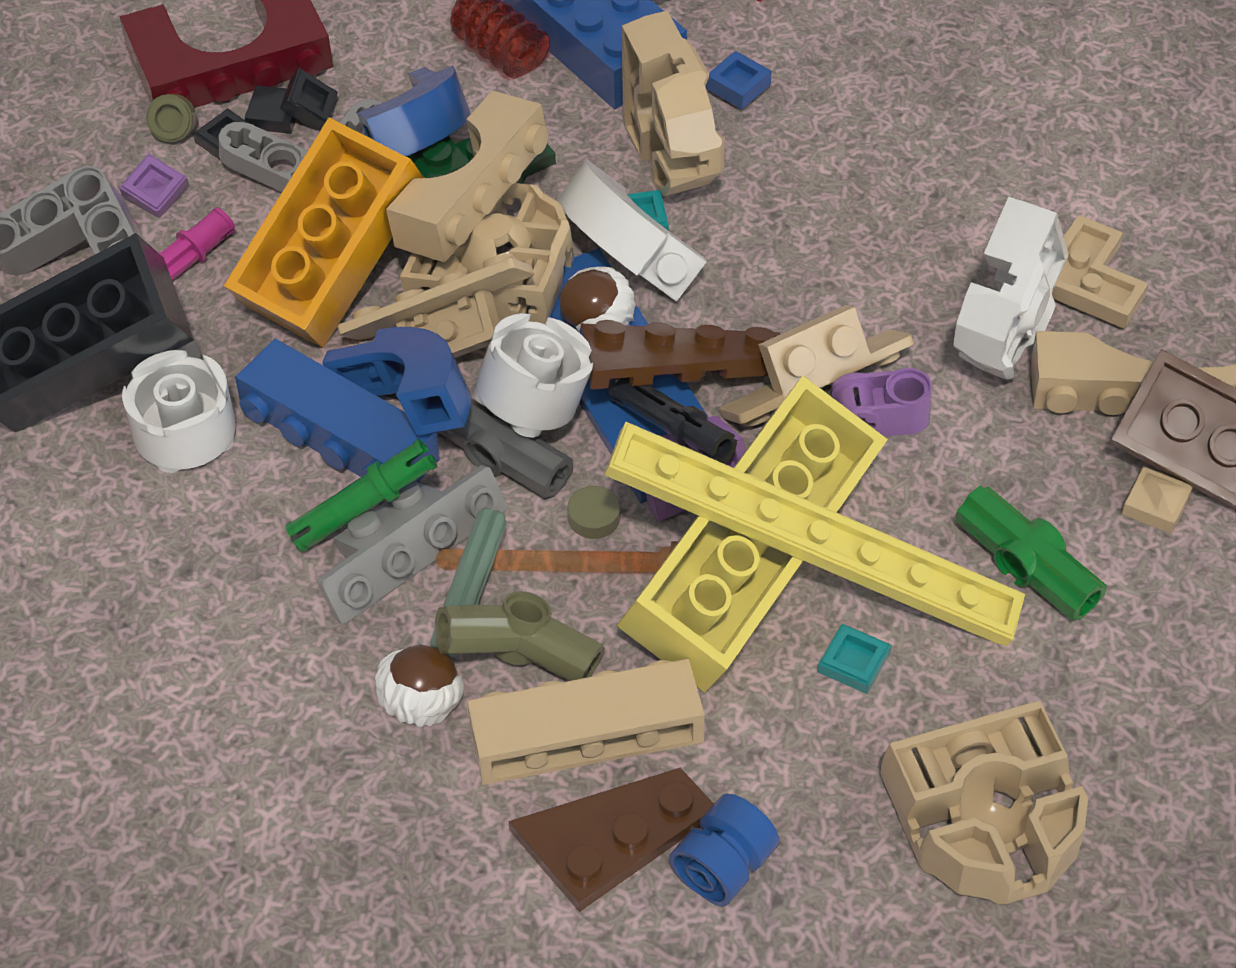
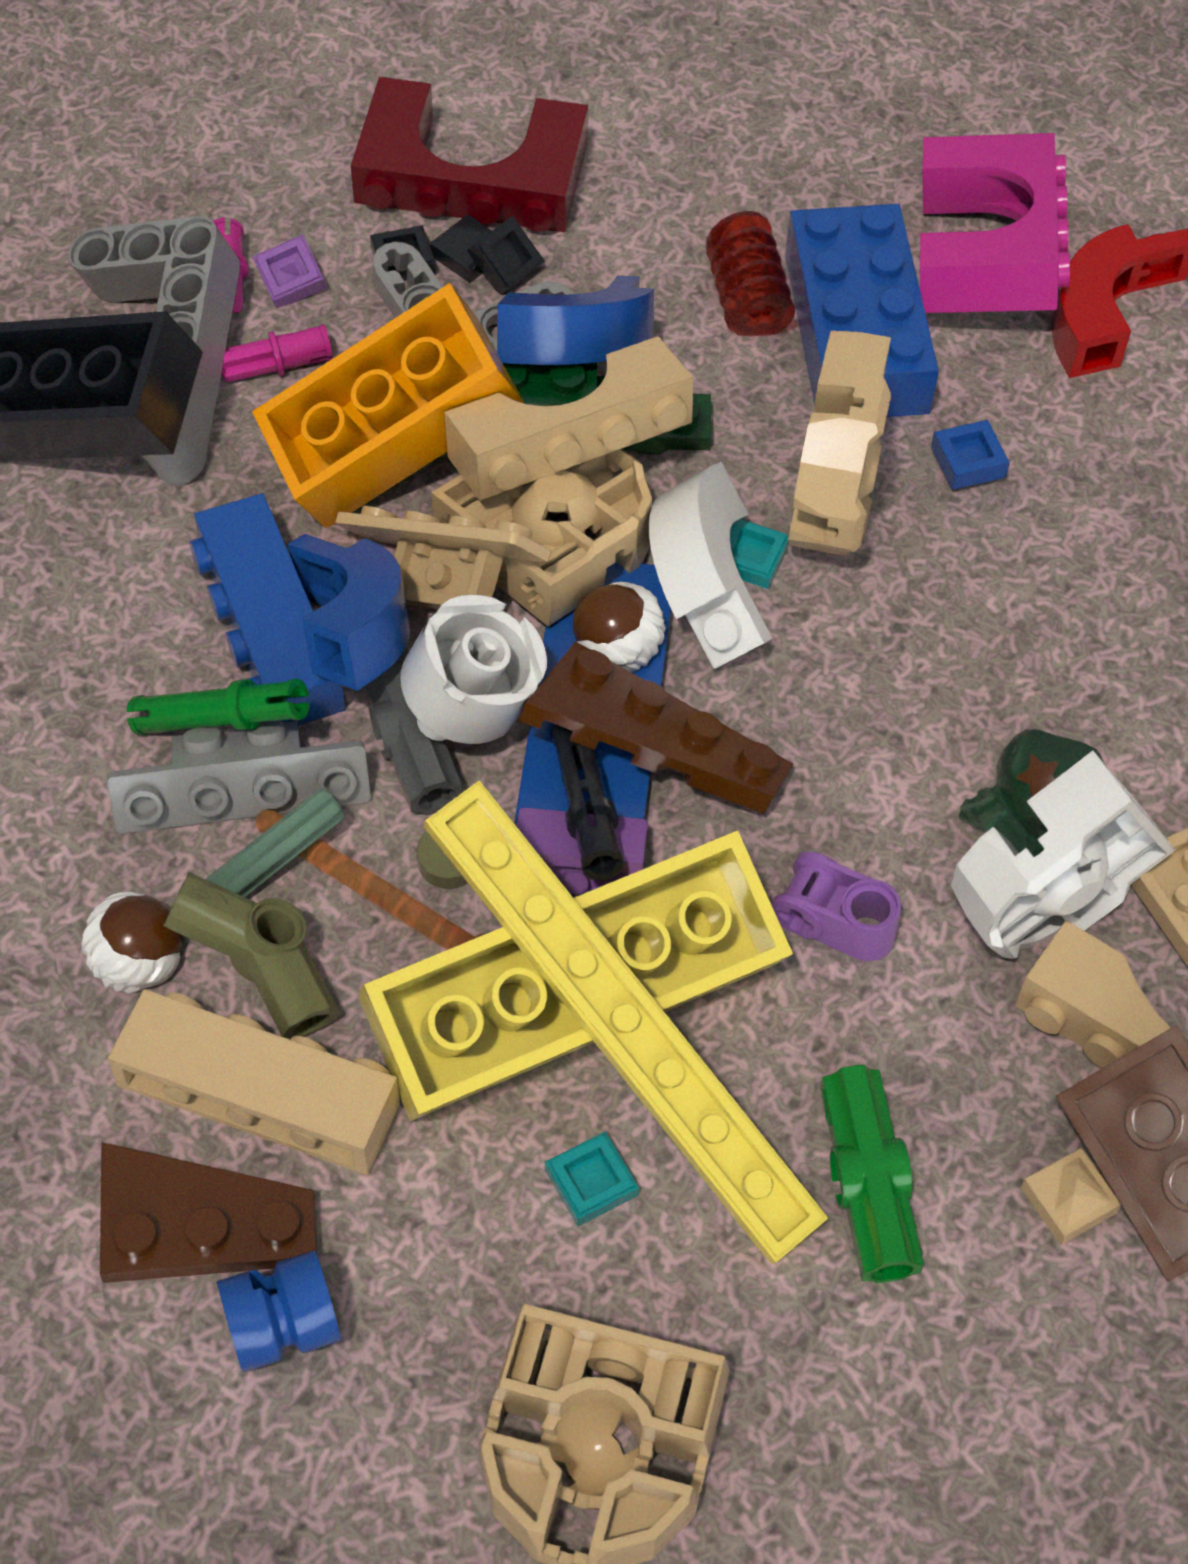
camera: 30 degrees right, 5 degrees up
white brick [122,350,236,473] -> none
olive tile [146,94,197,142] -> none
tan bracket [719,305,914,427] -> none
none -> clear green piece [959,729,1104,857]

